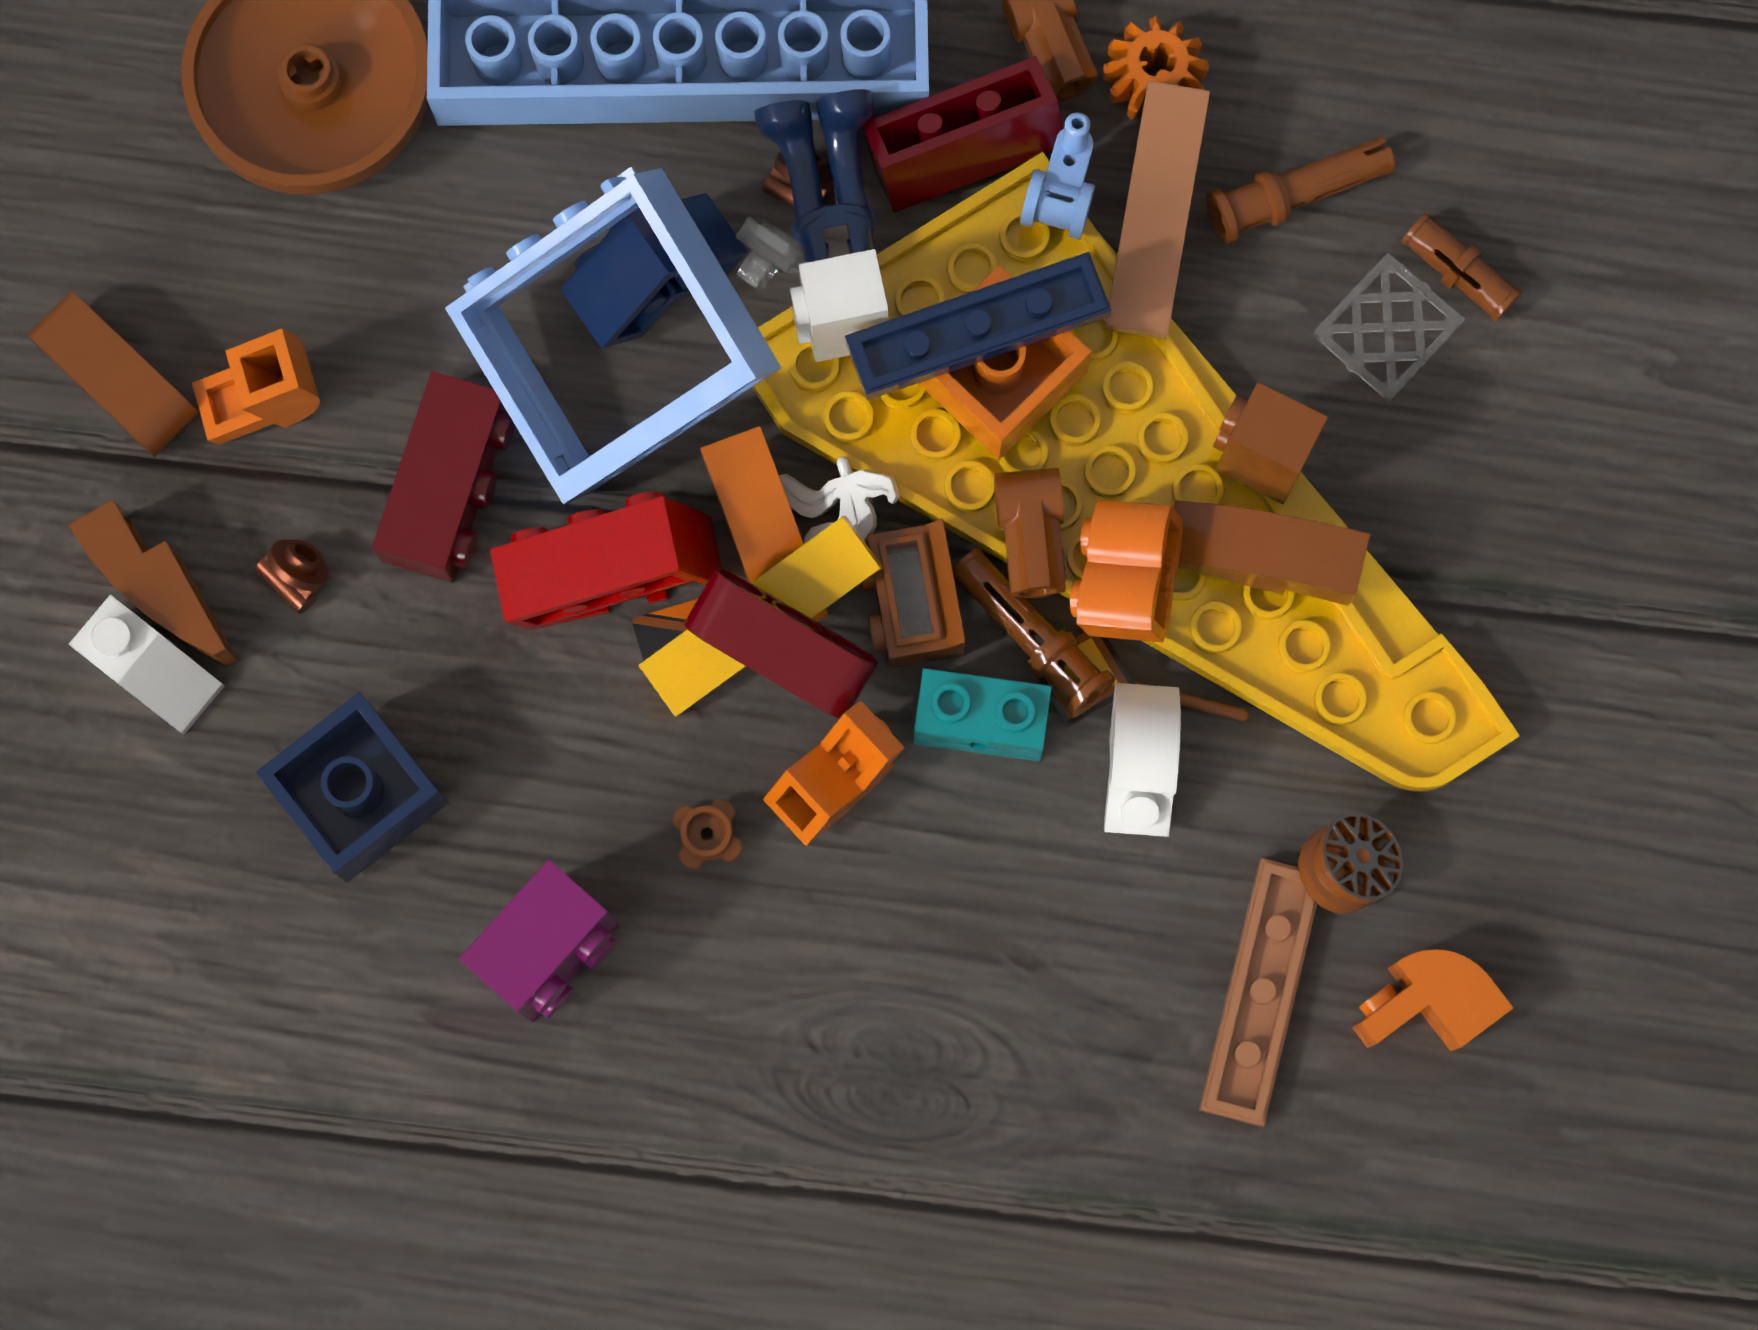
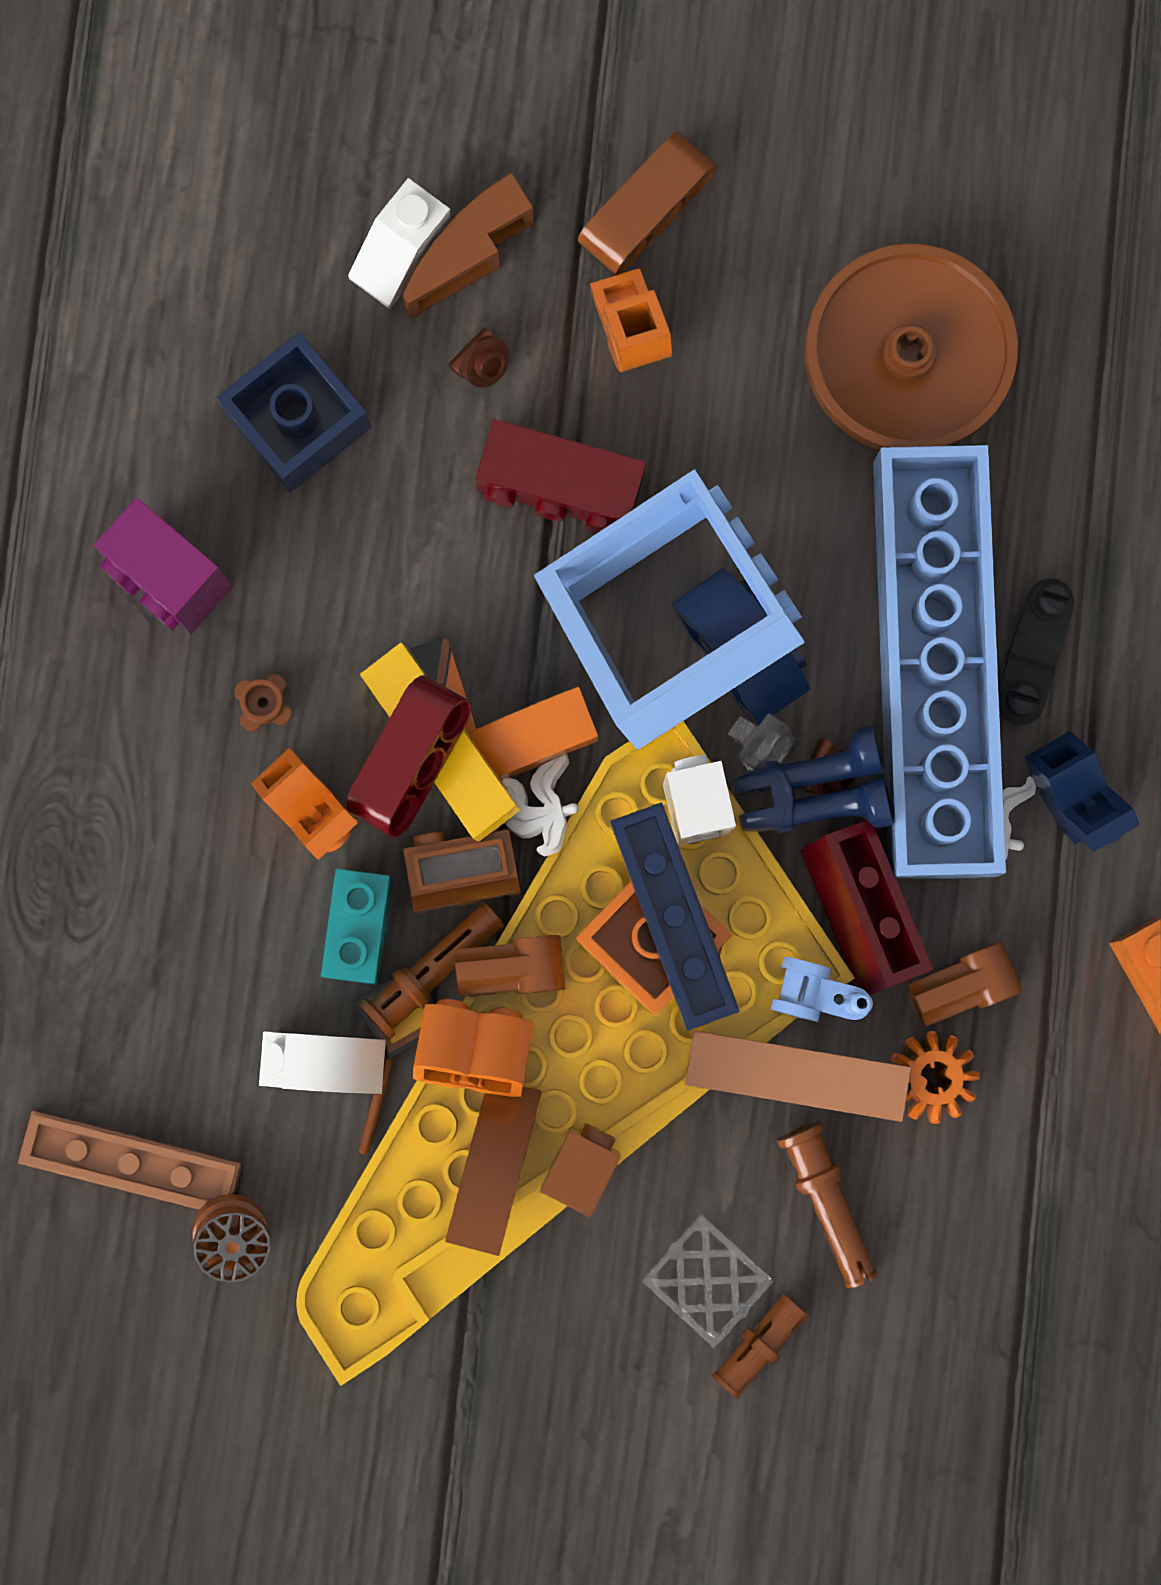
camera: 85 degrees right, 5 degrees up
red wedge [490,491,722,630] -> none
orange brick [1352,949,1513,1051] -> none

